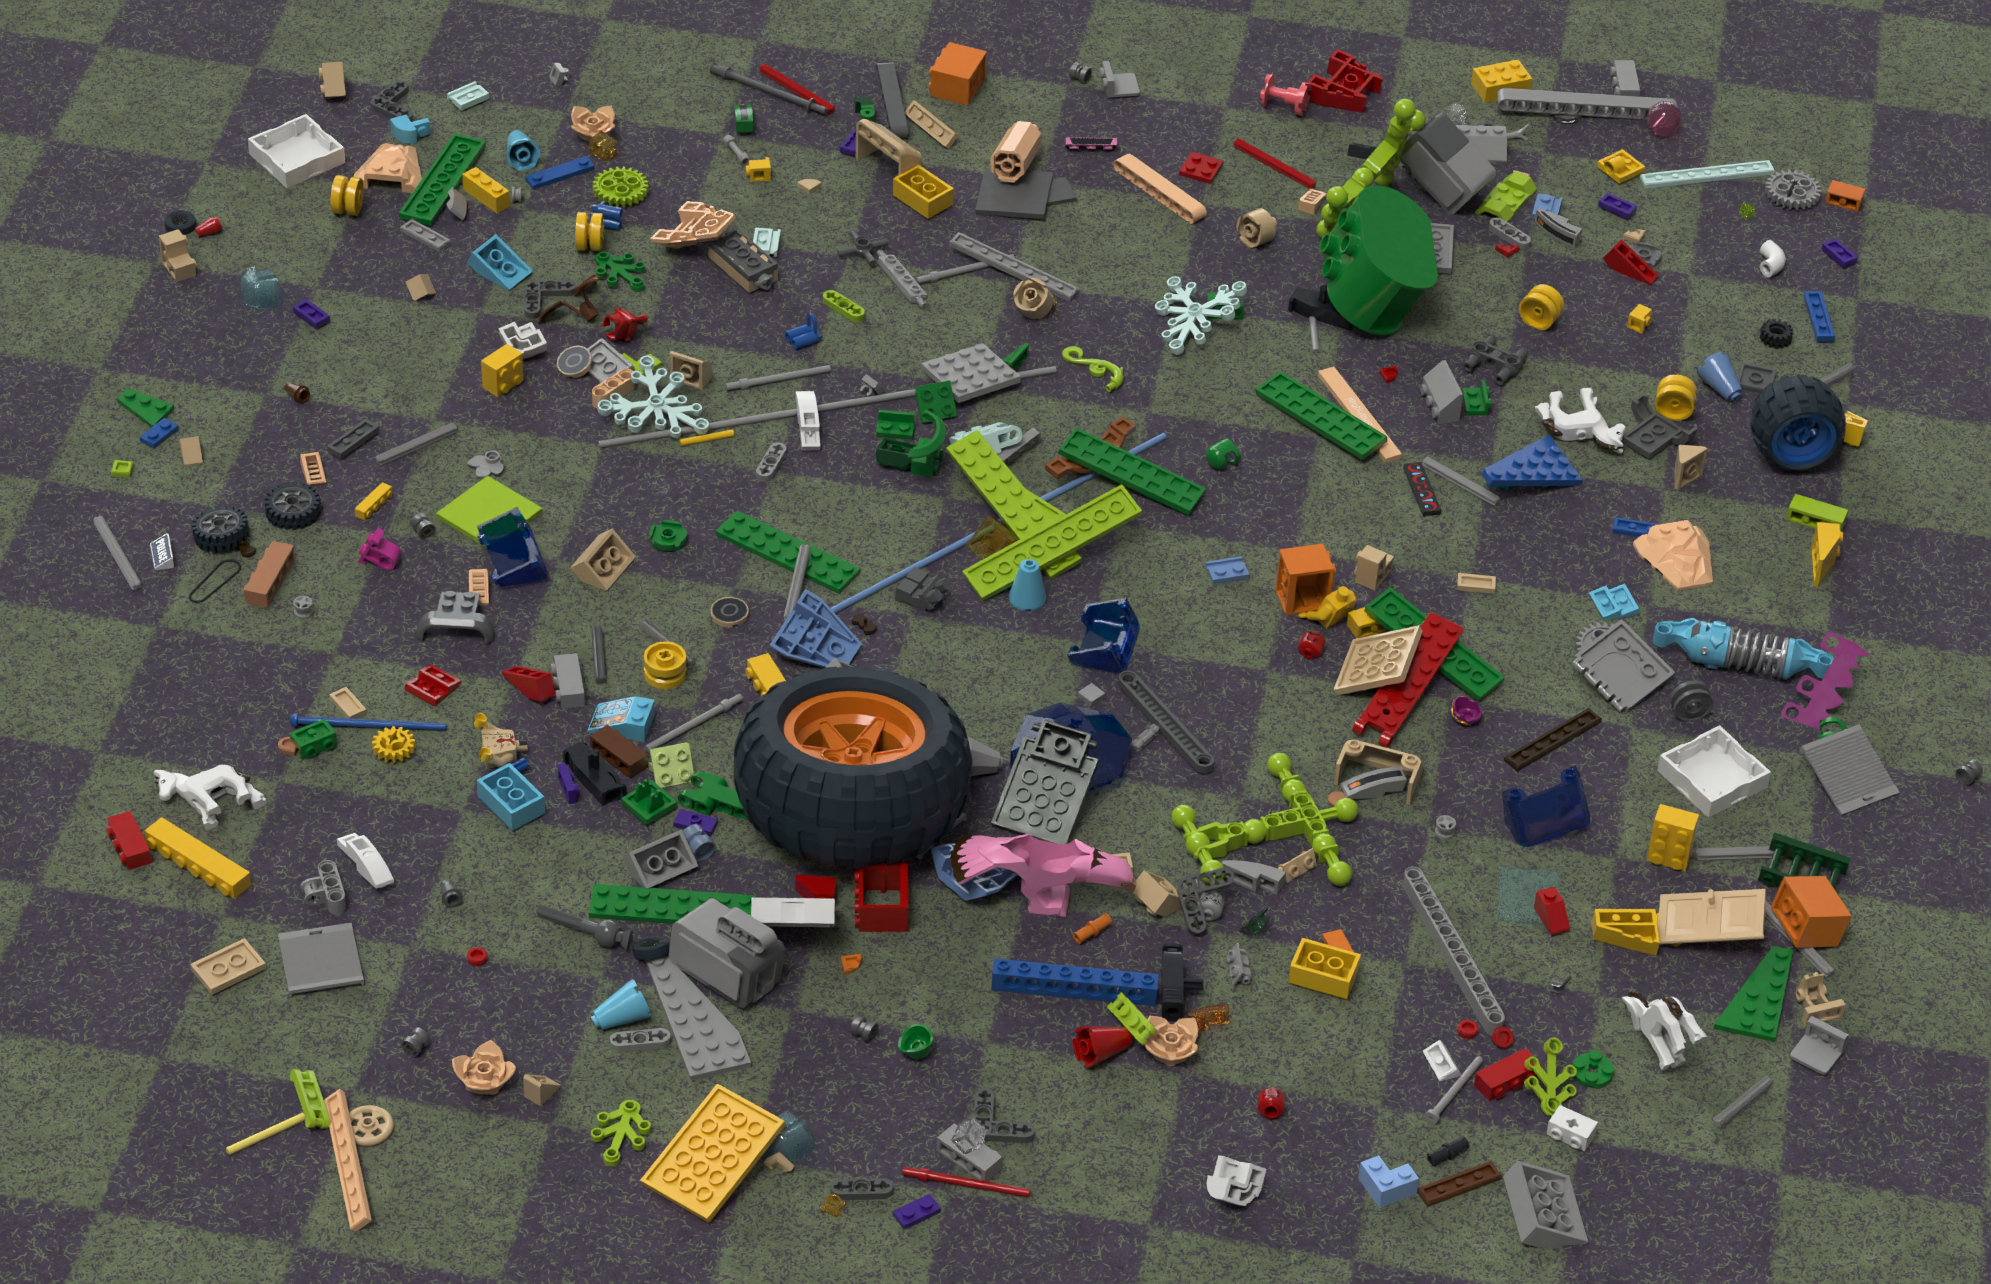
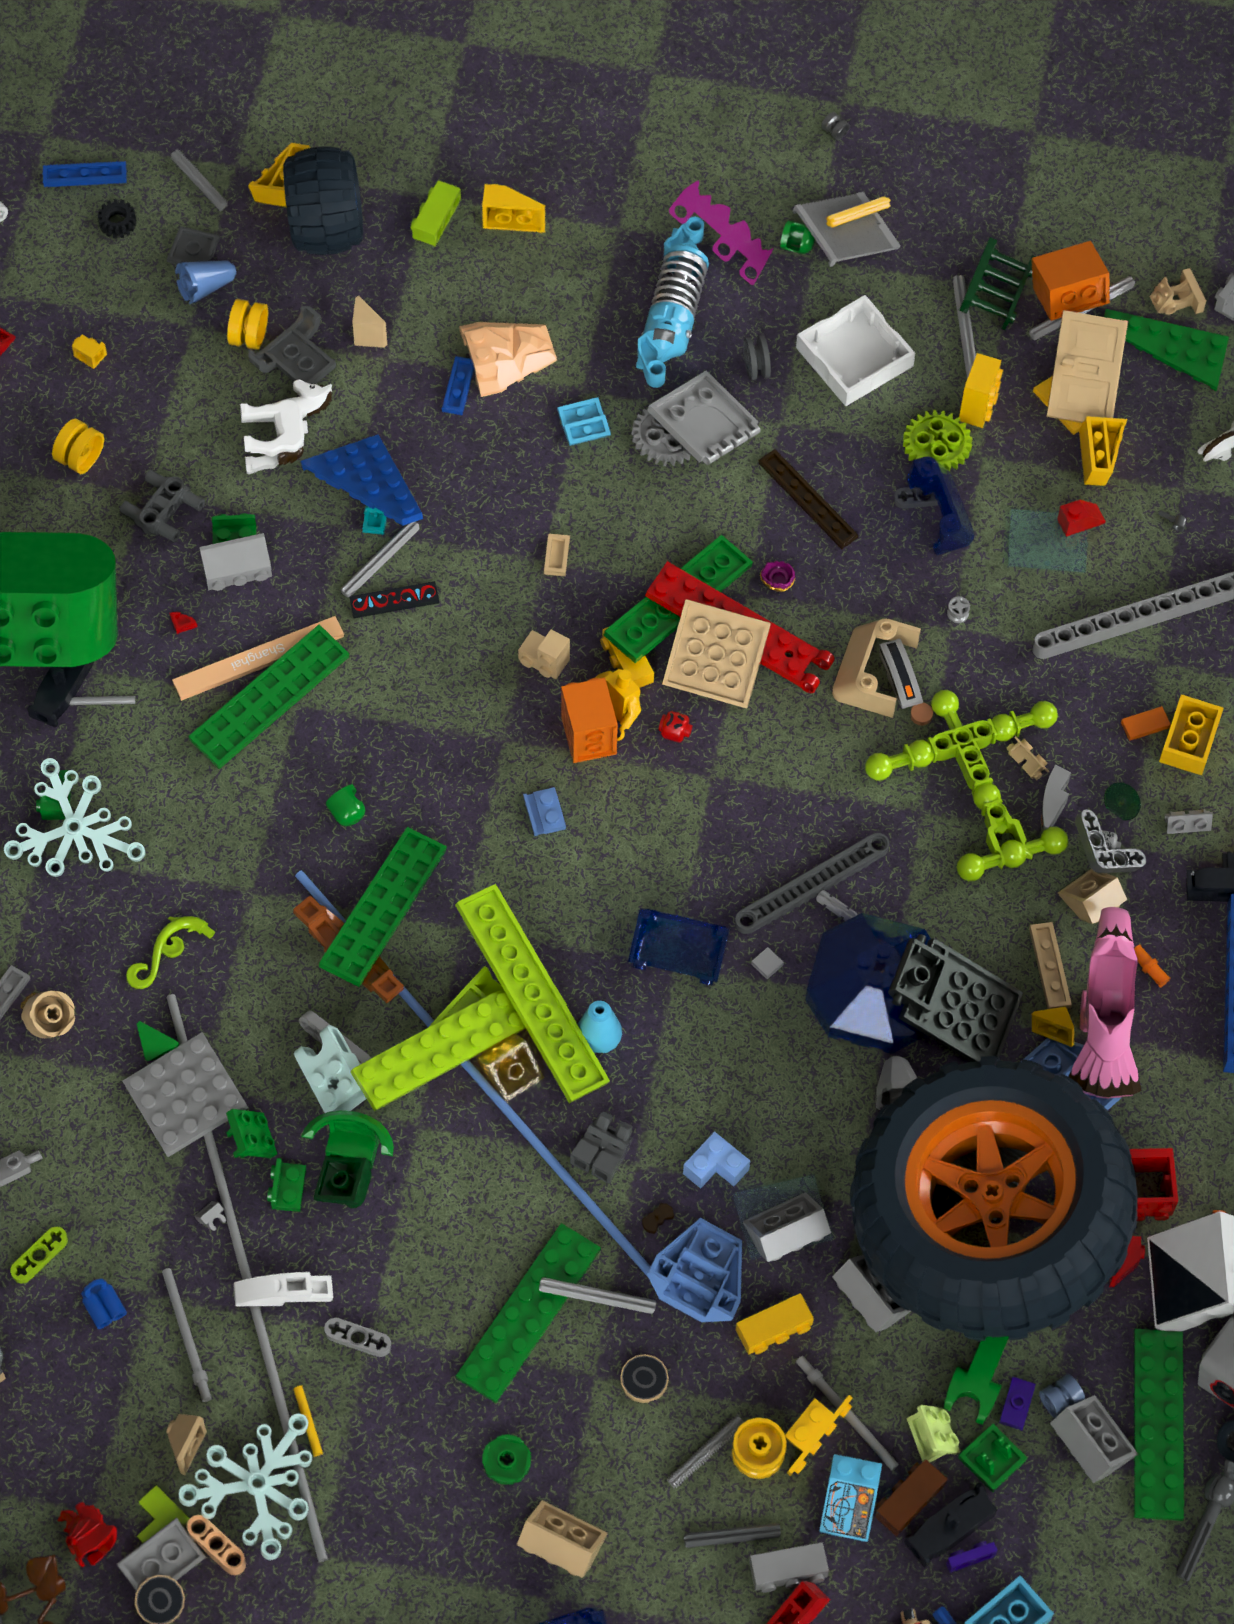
camera: 90 degrees left, 20 degrees up
none -> light blue brick [683,1131,750,1188]
none -> yellow bracket [785,1395,853,1476]
none -> yellow axle [826,196,890,228]
none -> lime gear [903,410,972,474]

